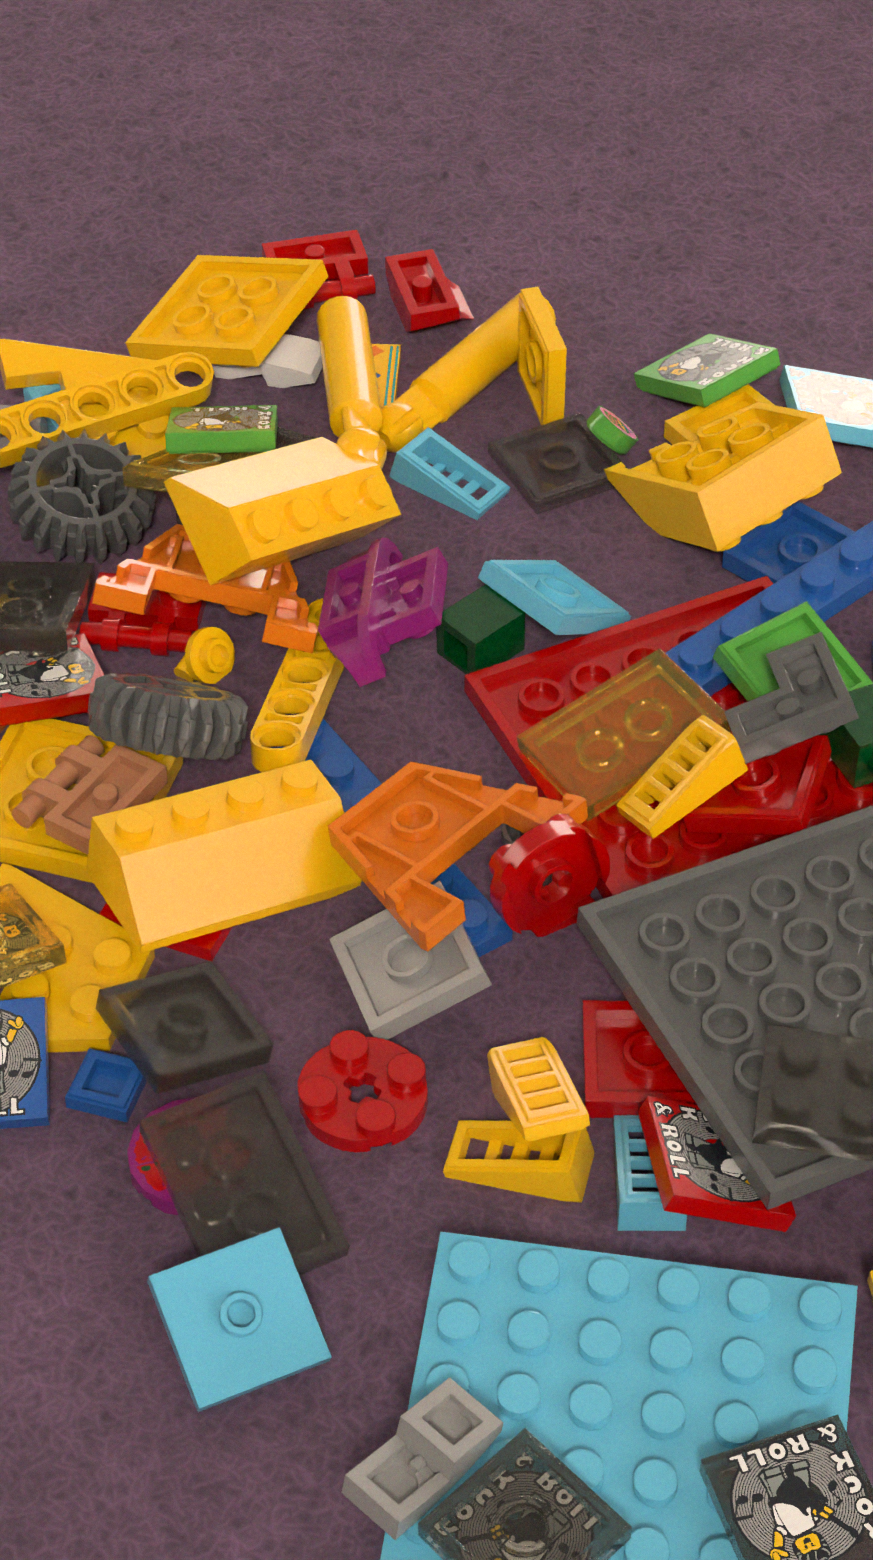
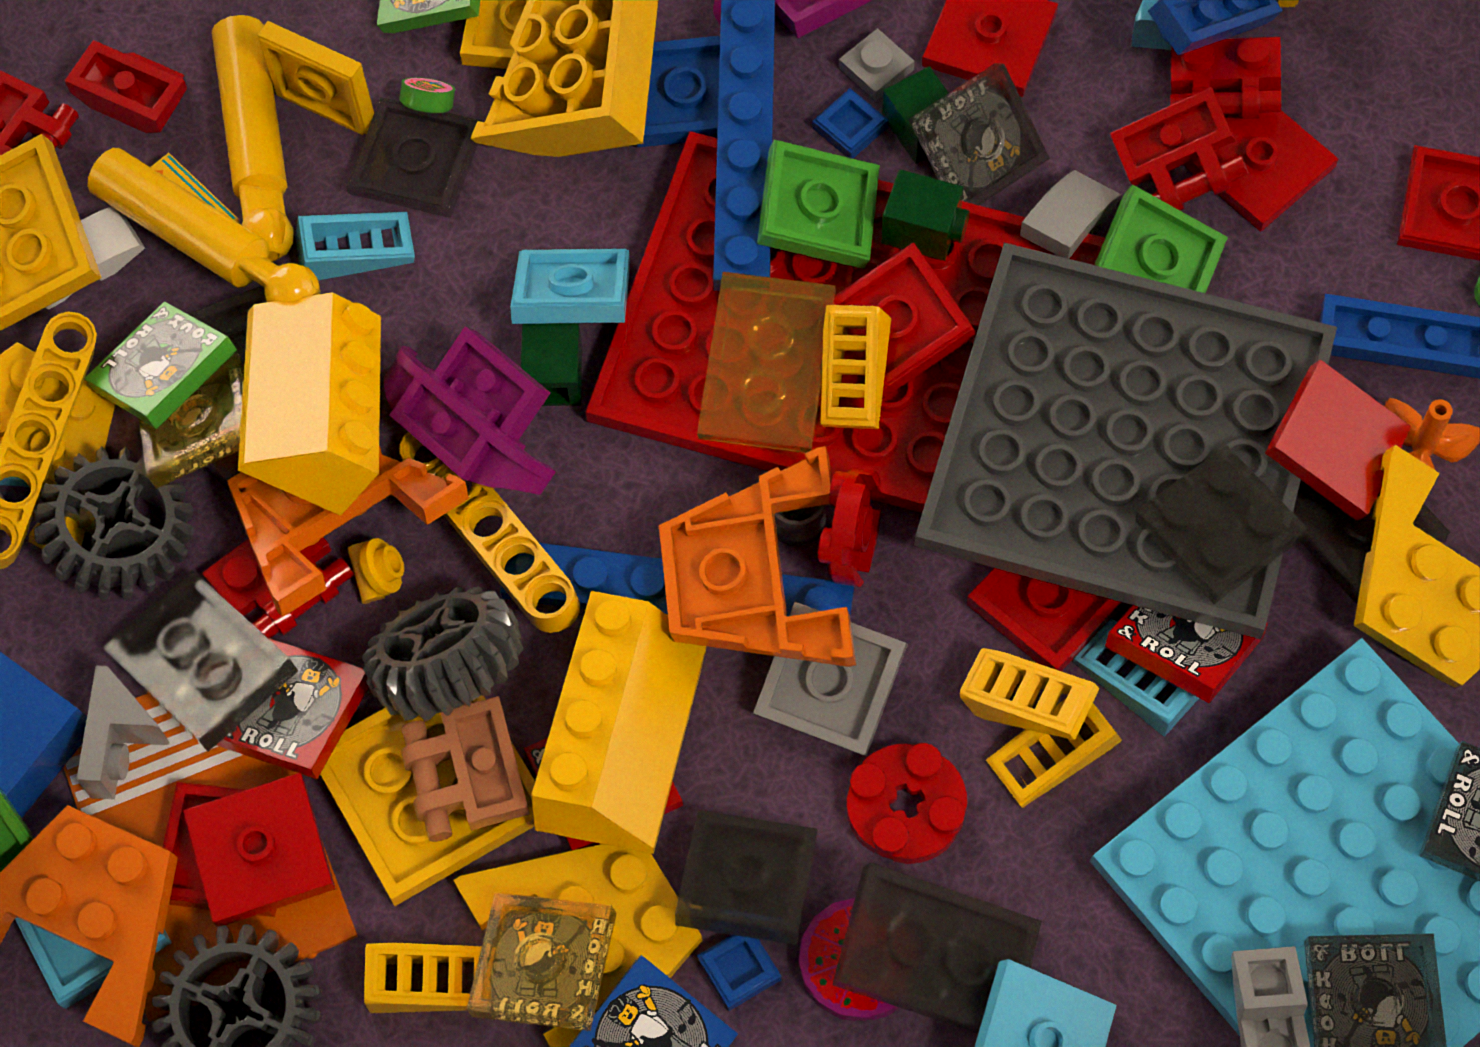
camera: 45 degrees left, 20 degrees up
dark grey plate [724,632,859,764] -> none

